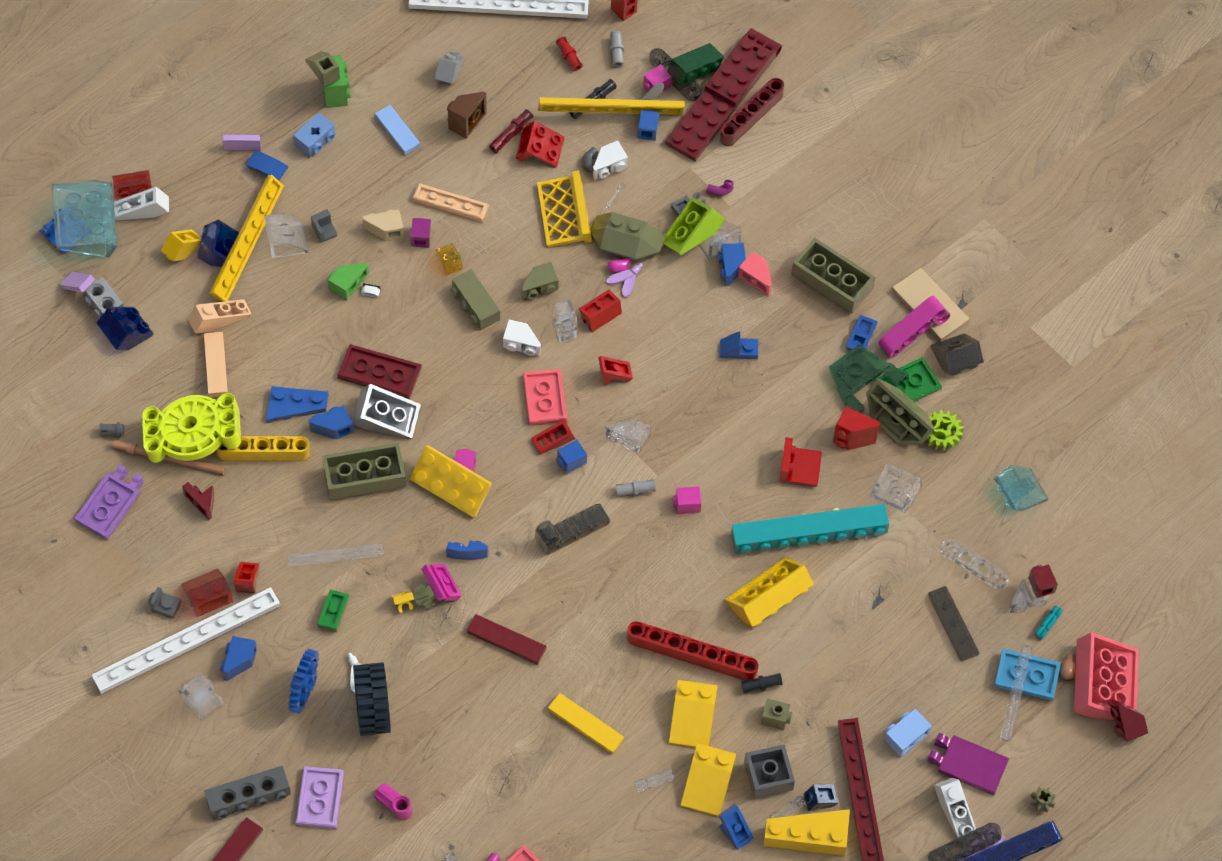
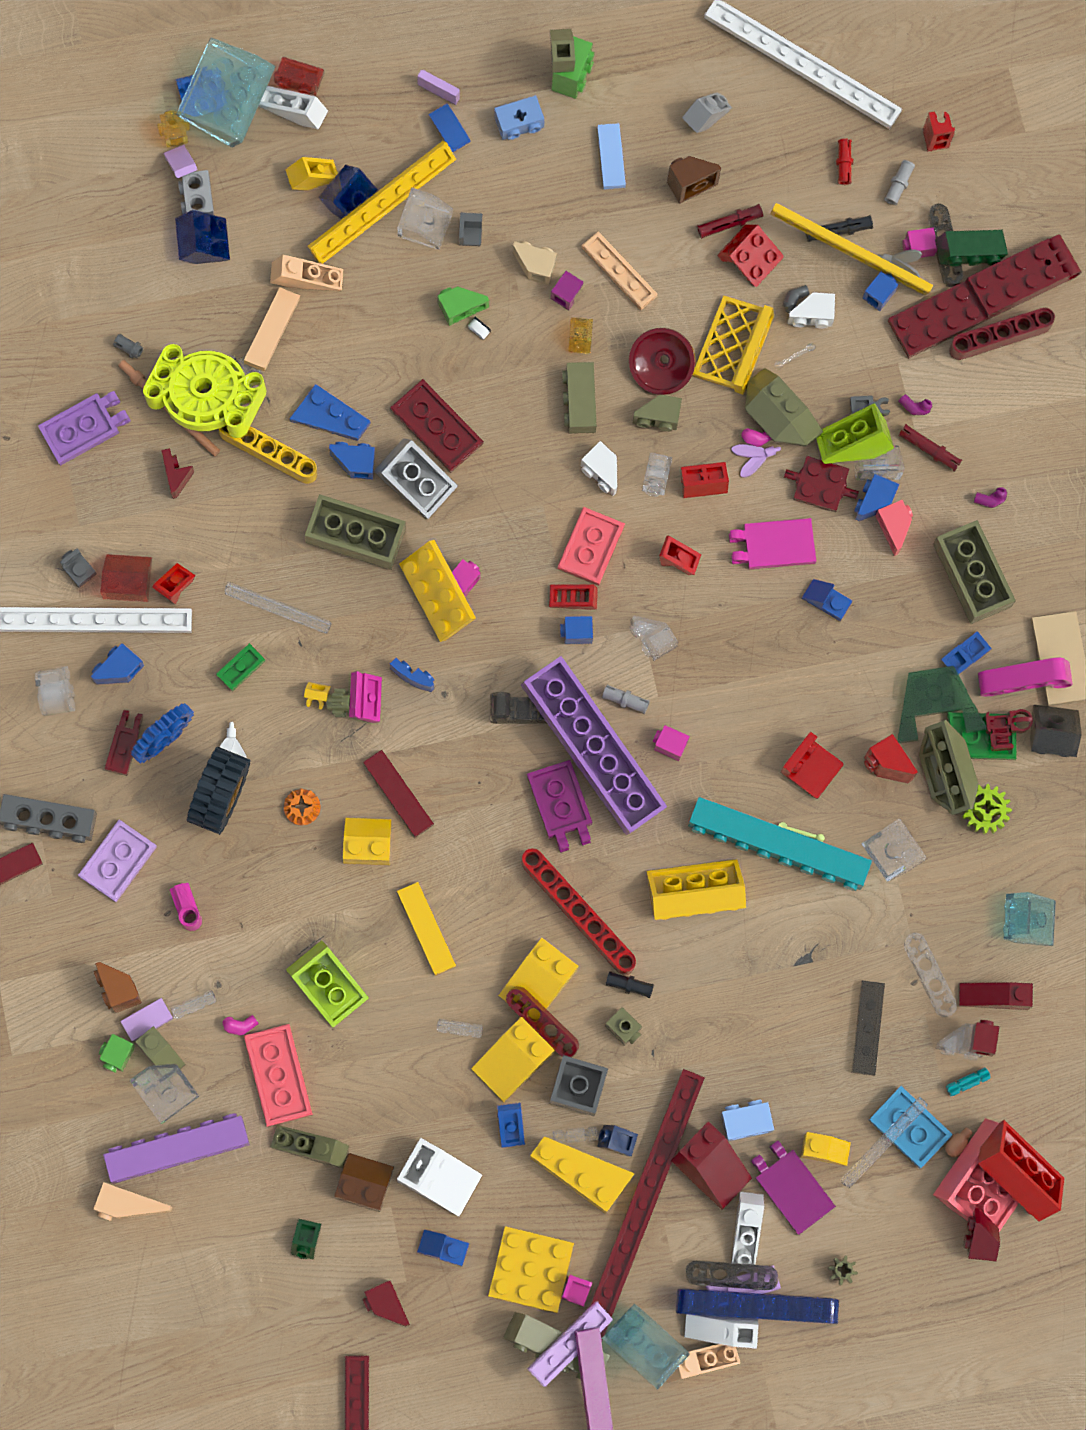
camera: 25 degrees right, 15 degrees up
none -> dark red hinge [105,710,143,776]
none -> clear yellow brick [157,110,190,148]
none -> orange gear [283,788,320,825]
none -> lime slope [285,940,369,1027]
none -> yellow slope [343,818,392,865]
none -> dark red beam [506,986,579,1057]
none -> medium lavender brick [521,656,667,835]
none -> magenta tile [527,760,592,853]
none -> dark red dish [629,327,696,395]
none -> dark red slope [671,1121,752,1210]
none -> dark pink tile [729,518,816,569]
none -> dark red plate [783,456,859,512]
none -> yellow slope [800,1132,851,1166]
none -> dark red pin [898,424,962,472]
none -> dark red slope [959,982,1033,1010]
none -> magenta arm [974,487,1007,508]
none -> red slope [978,1120,1065,1222]
none -> dark red piece [984,709,1033,751]

